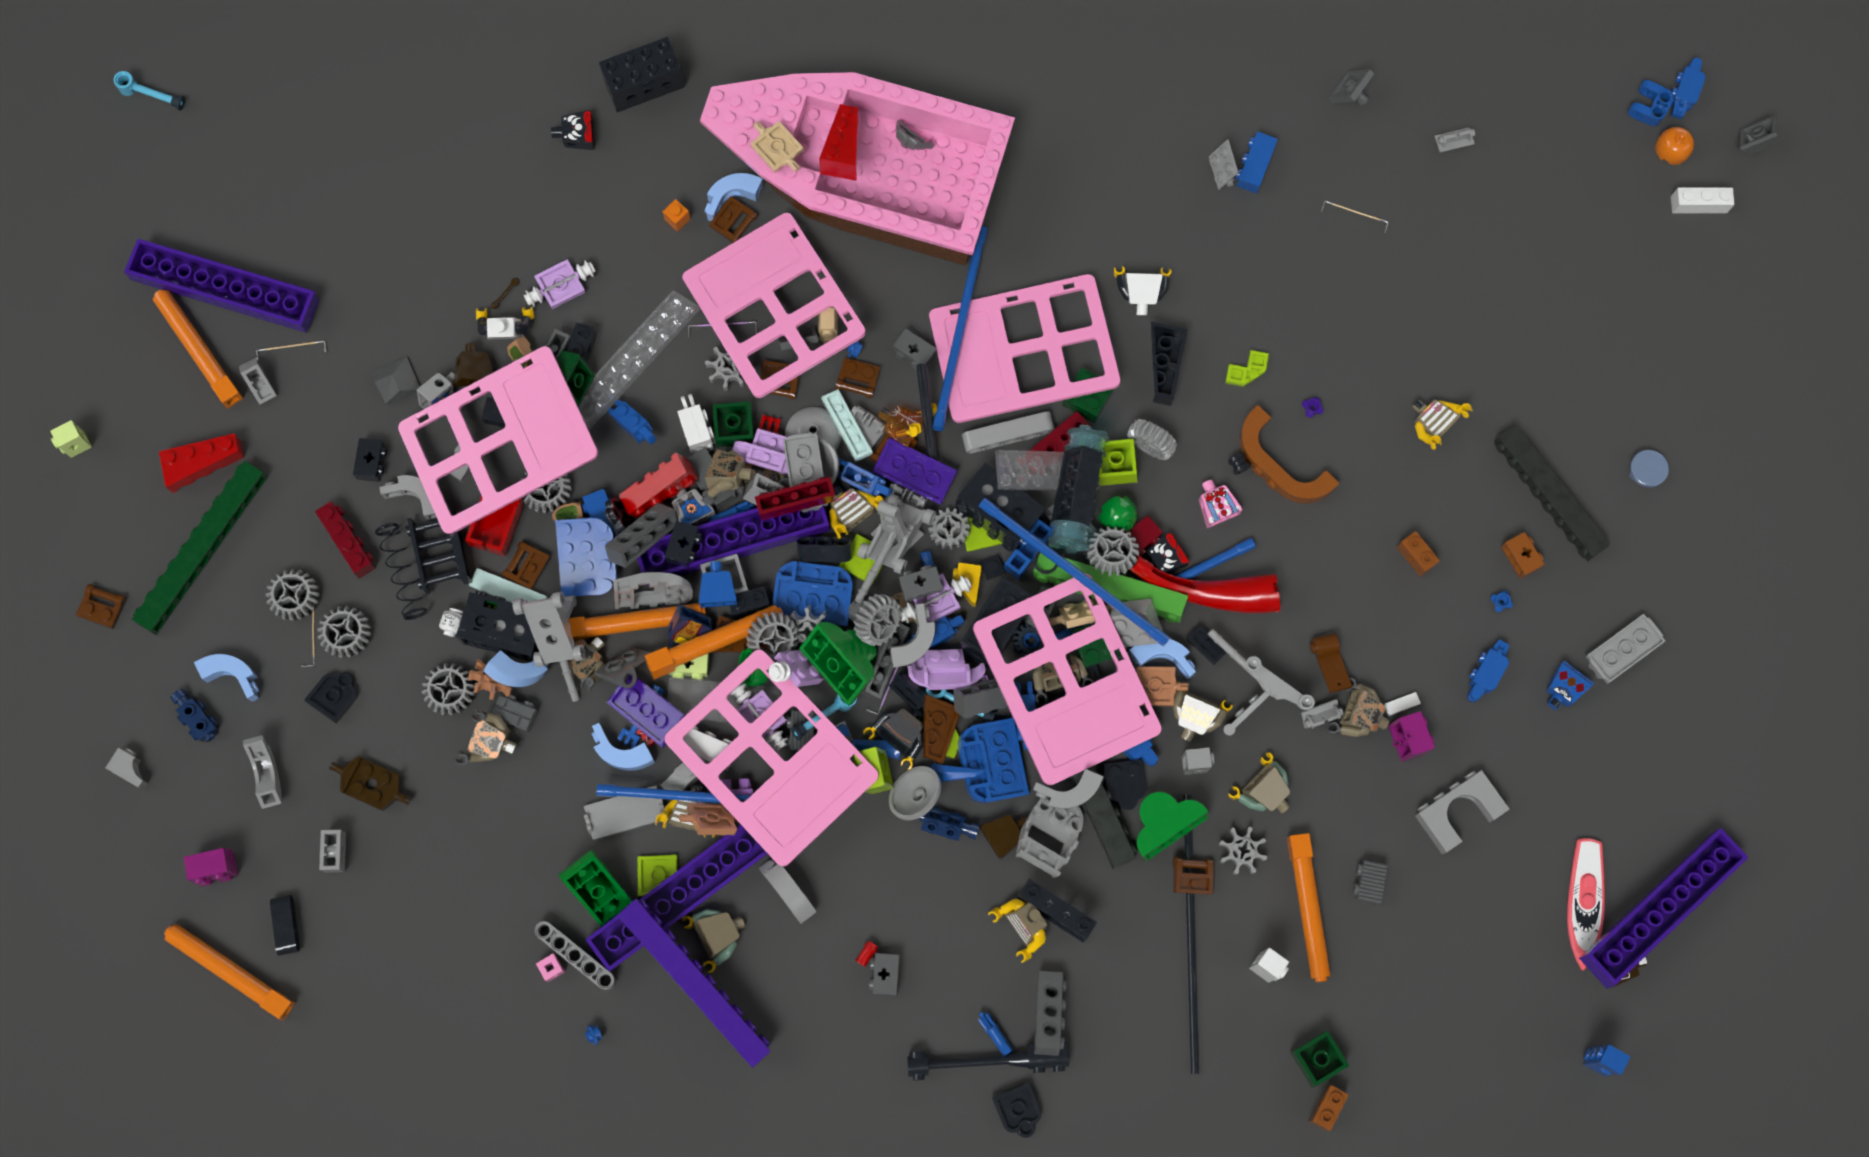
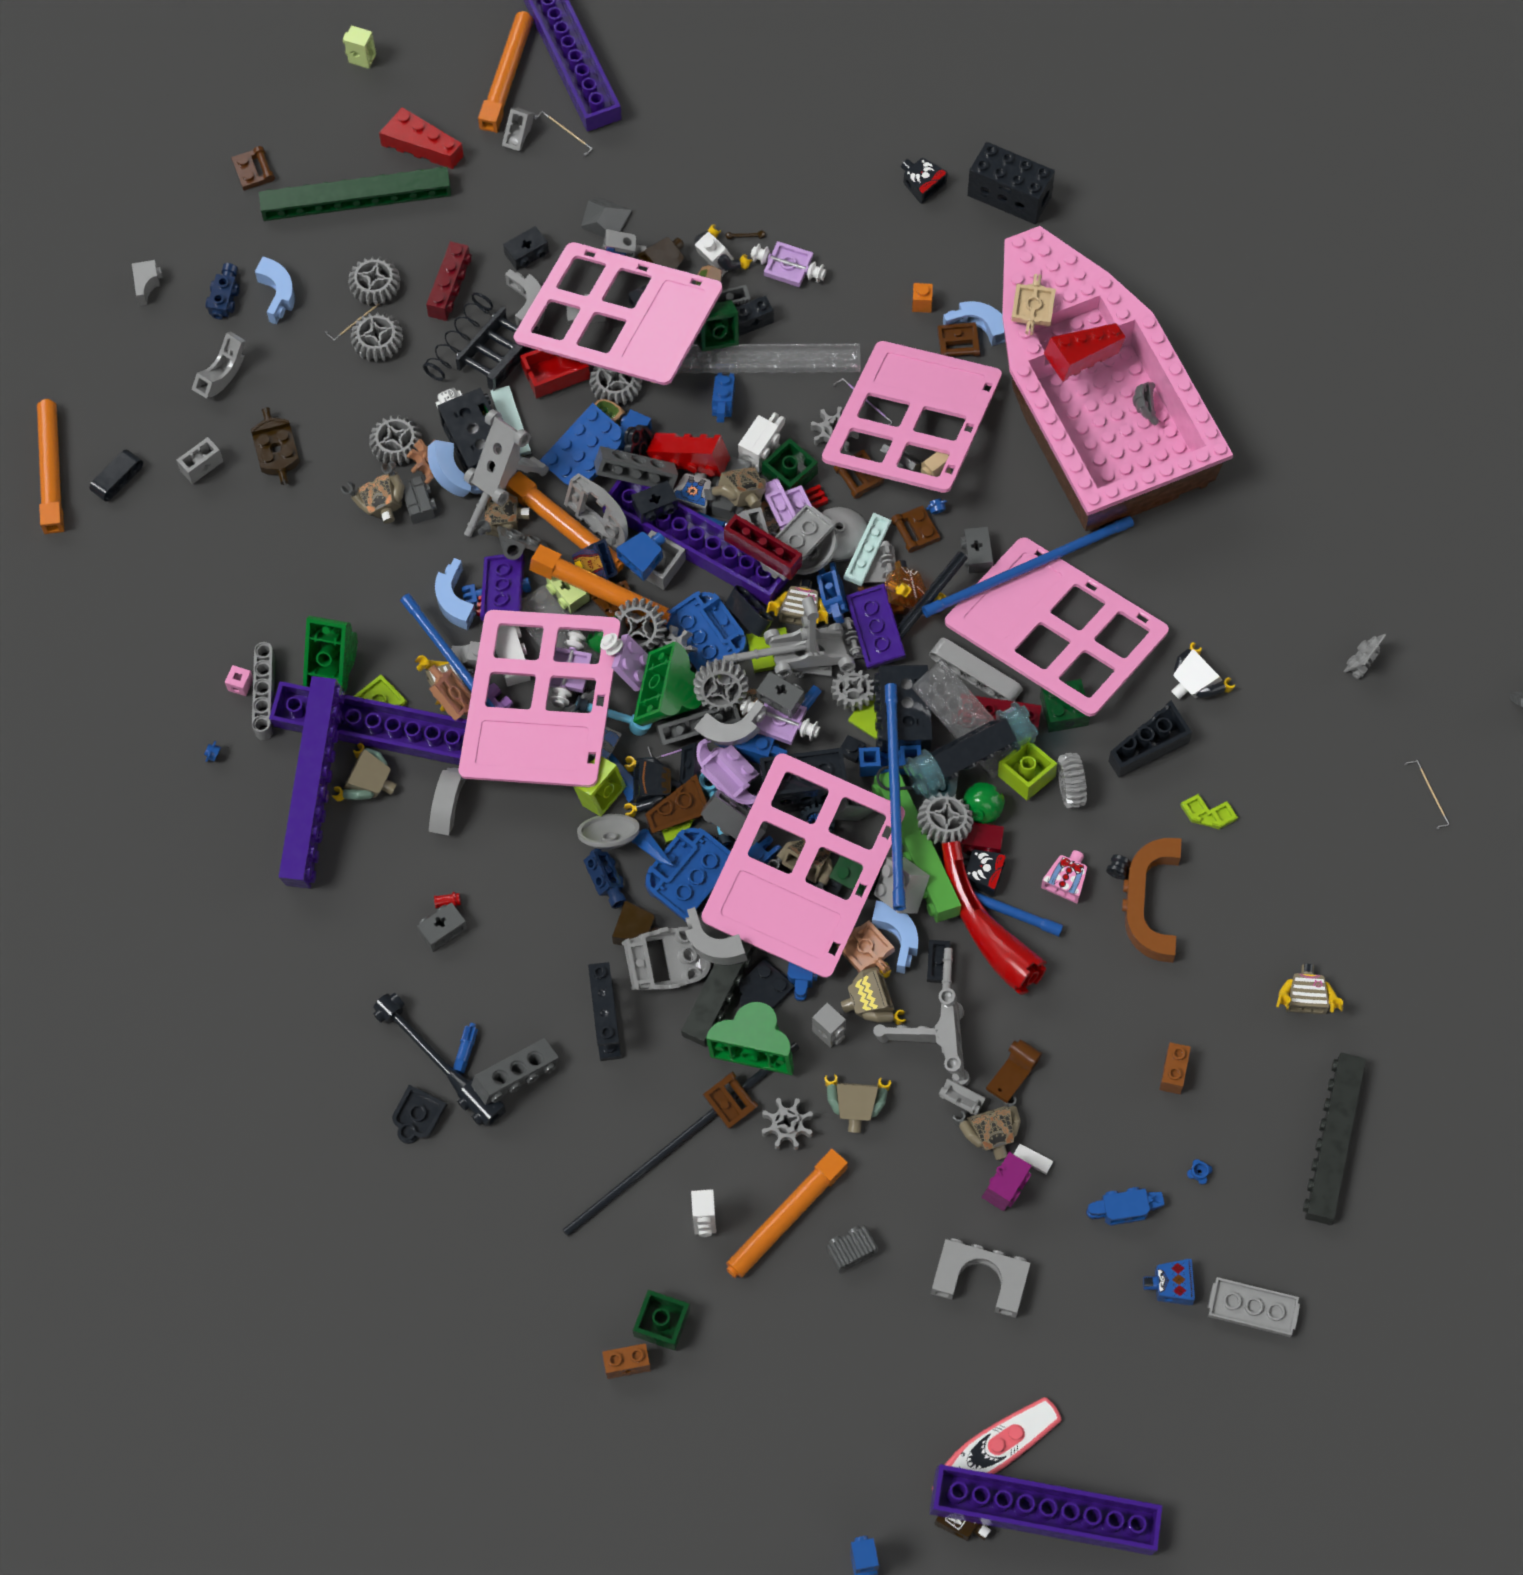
camera: 55 degrees right, 10 degrees down
magenta brick [183,848,238,887] -> none
black plate [304,672,357,724] -> none
reddish brown plate [501,542,550,590] -> none
light grey brick [584,785,665,841] -> none
black brick [730,586,770,620] -> none
yellow slope [953,563,981,607] -> none
torso [988,899,1047,963] -> none
tan plate [1049,599,1113,628] -> none
blue brick [1235,131,1278,194] -> none
dark purple plate [1302,397,1324,418] -> none
dark orange brick [1501,532,1545,579] -> none
sand blue tile [1629,450,1669,488] -> none

